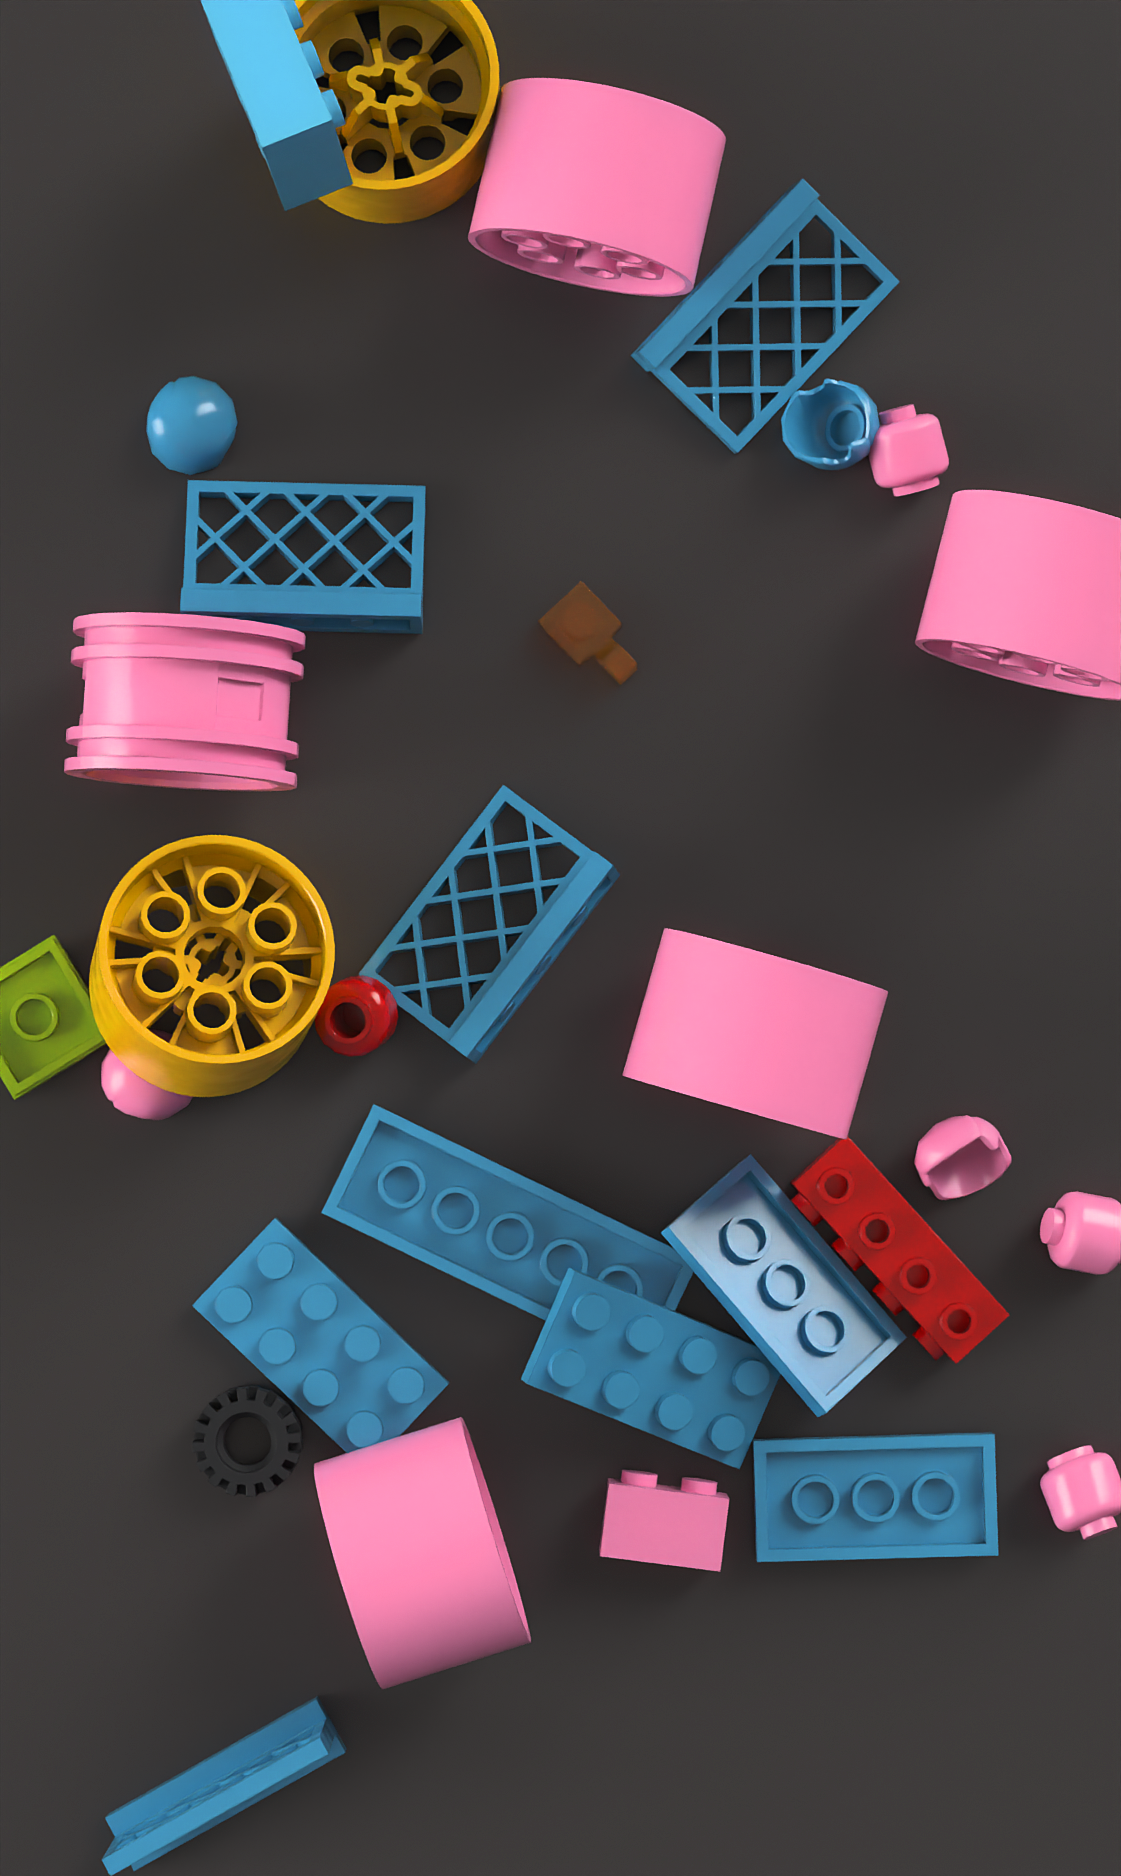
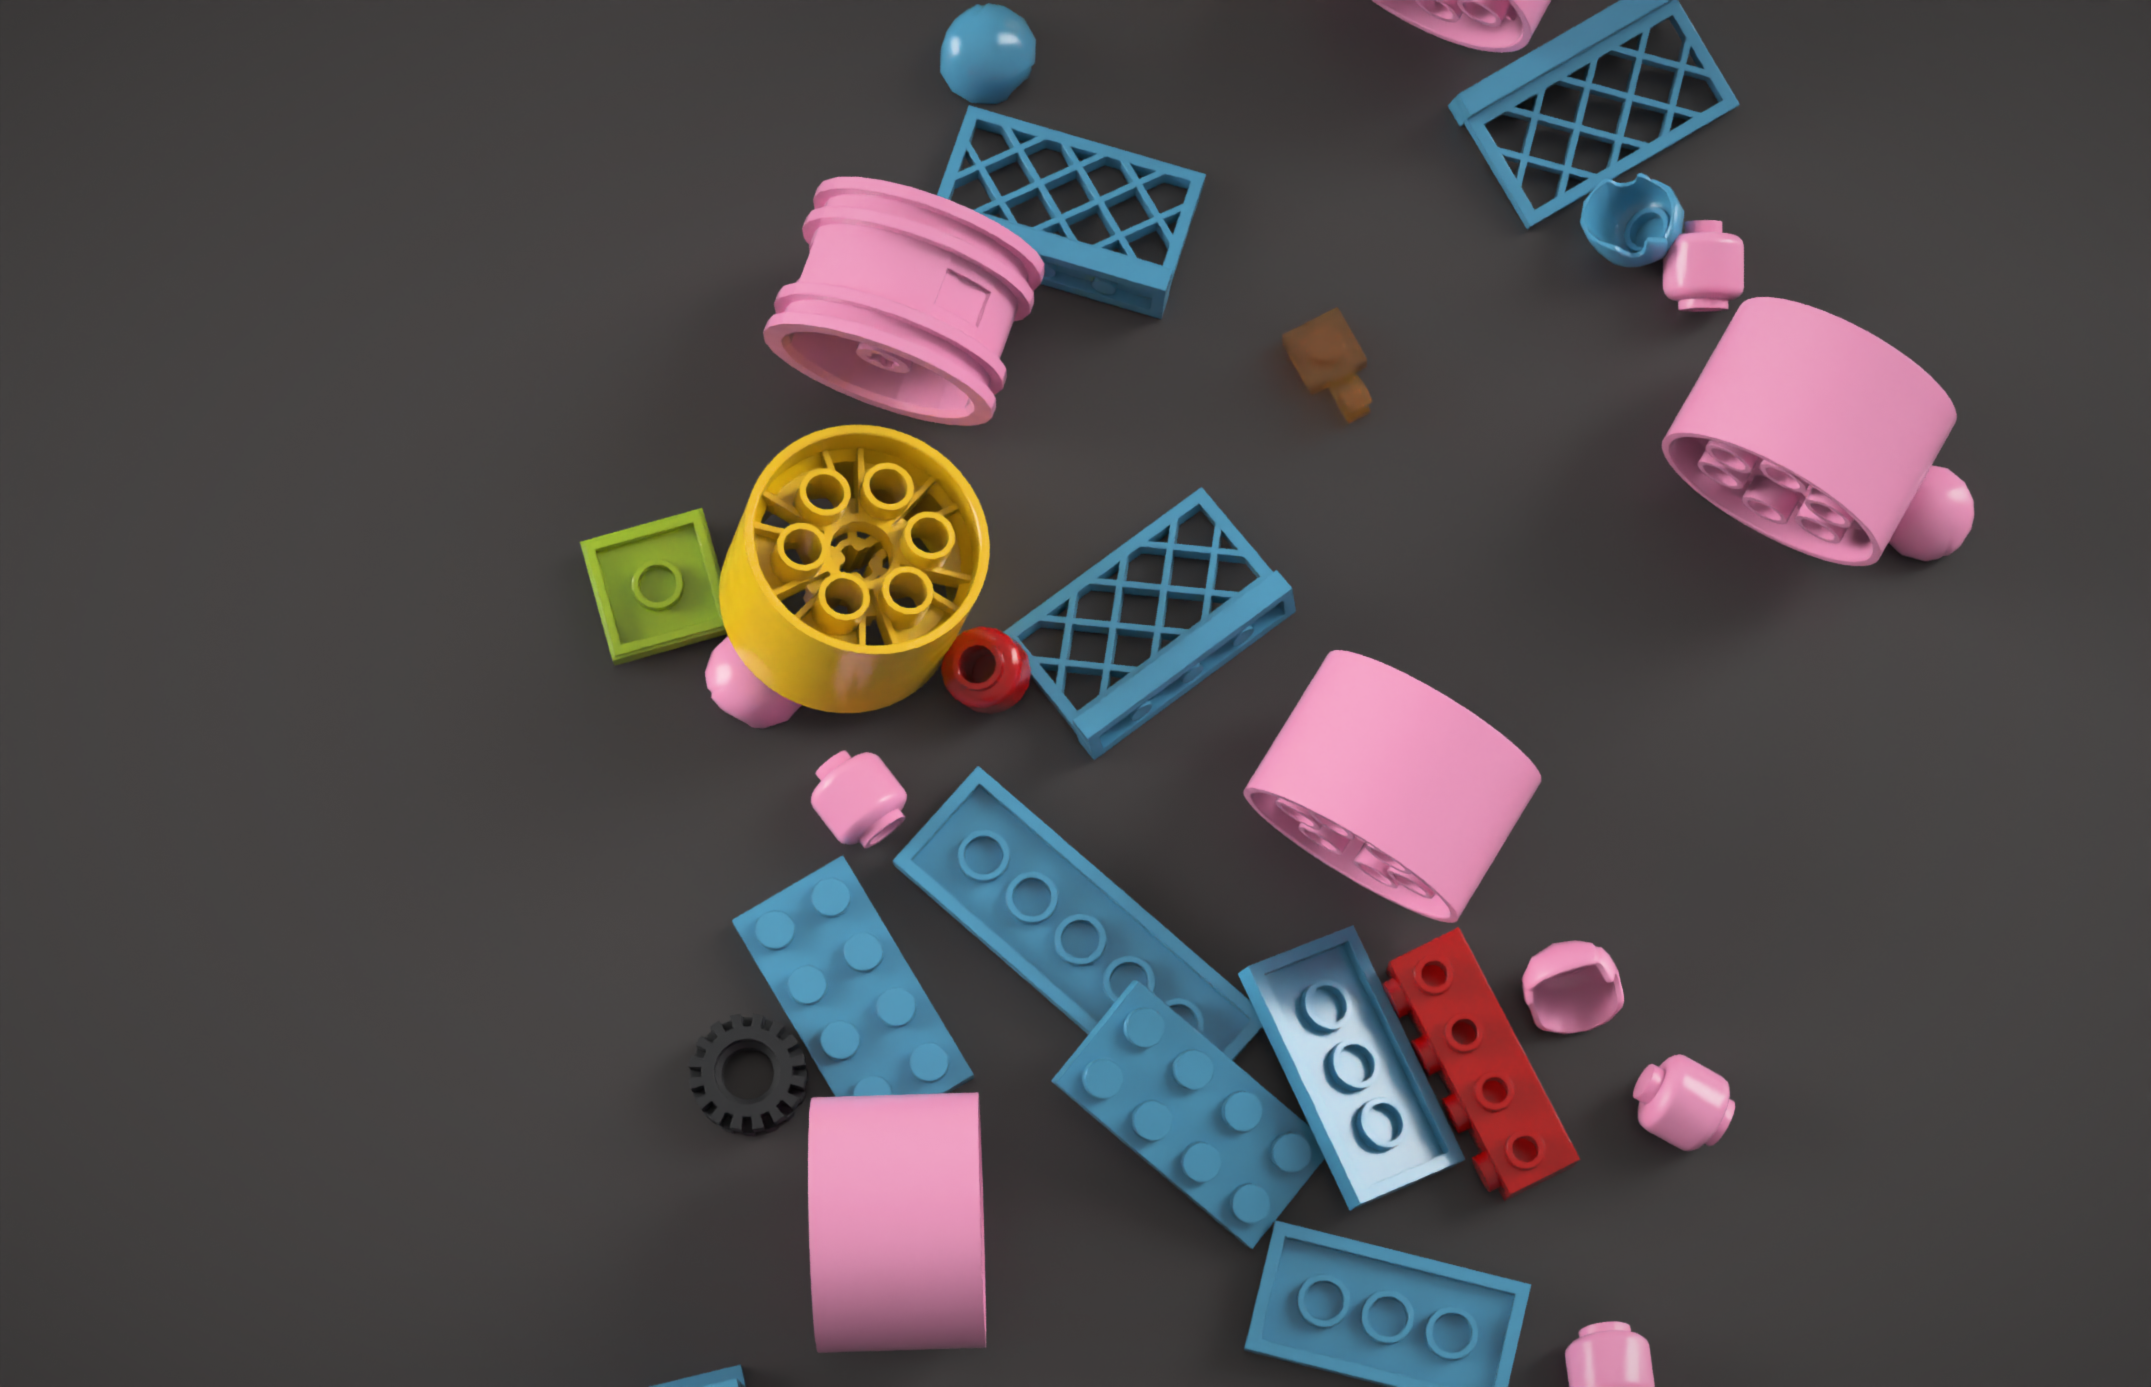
camera: 20 degrees right, 10 degrees down
bright pink brick [599,1470,729,1572] -> none
none -> bright pink head [811,750,907,848]

